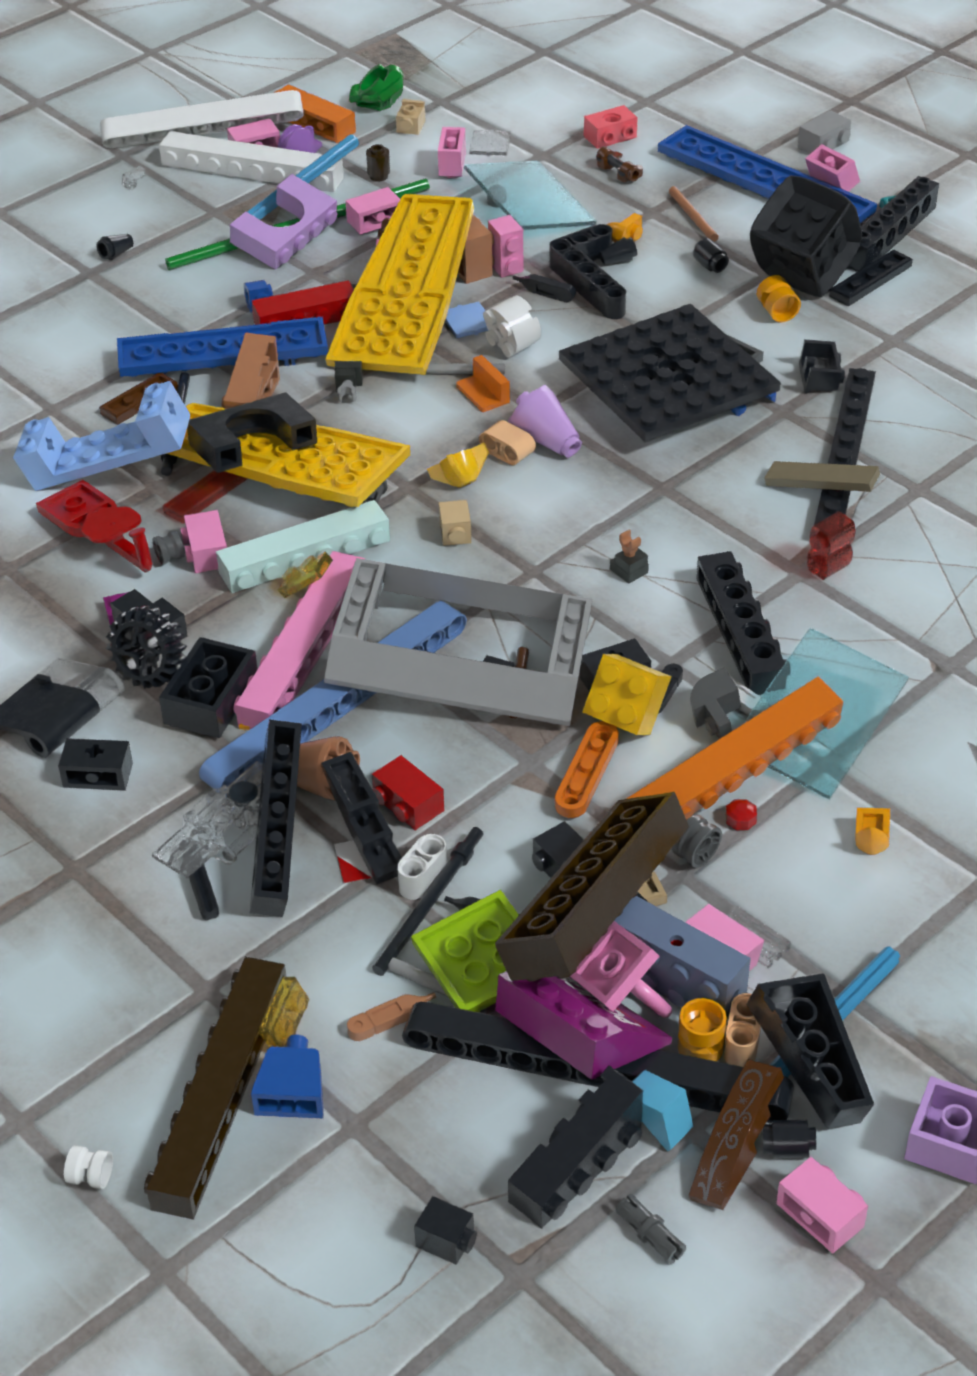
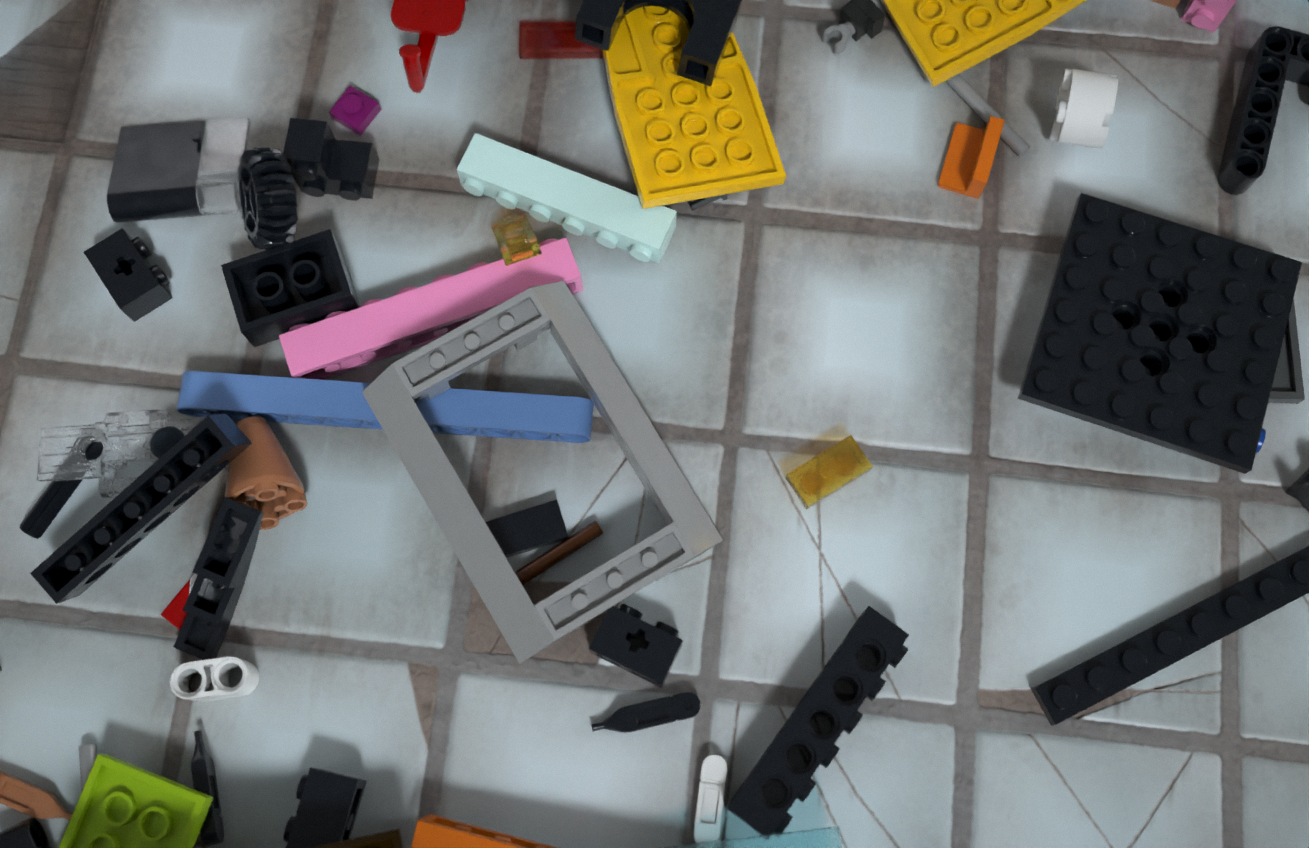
camera: 50 degrees right, 30 degrees up
dark grey wheel [152,530,185,565] -> none
bright pink brick [180,510,227,573] -> none
red brick [372,755,445,831] -> none
black bar [372,827,484,976] -> none
yellow piece [427,443,489,488] -> none
tan brick [439,500,471,546] -> none
light blue piece [445,301,488,339] -> none
light nougat beam [479,420,536,465] -> none
lavender cone [508,385,582,458] -> none
black piece [512,274,576,302] -> none
orange plate [555,721,619,818] -> none
yellow brick [582,654,671,735] -> none
pearl dark grey piece [610,529,649,584] -> none
dark grey brick [690,667,741,739] -> none
dark tan tile [764,461,880,492] -> none
clear red brick [807,511,856,580] -> none
none -> clear yellow plate [785,435,873,510]

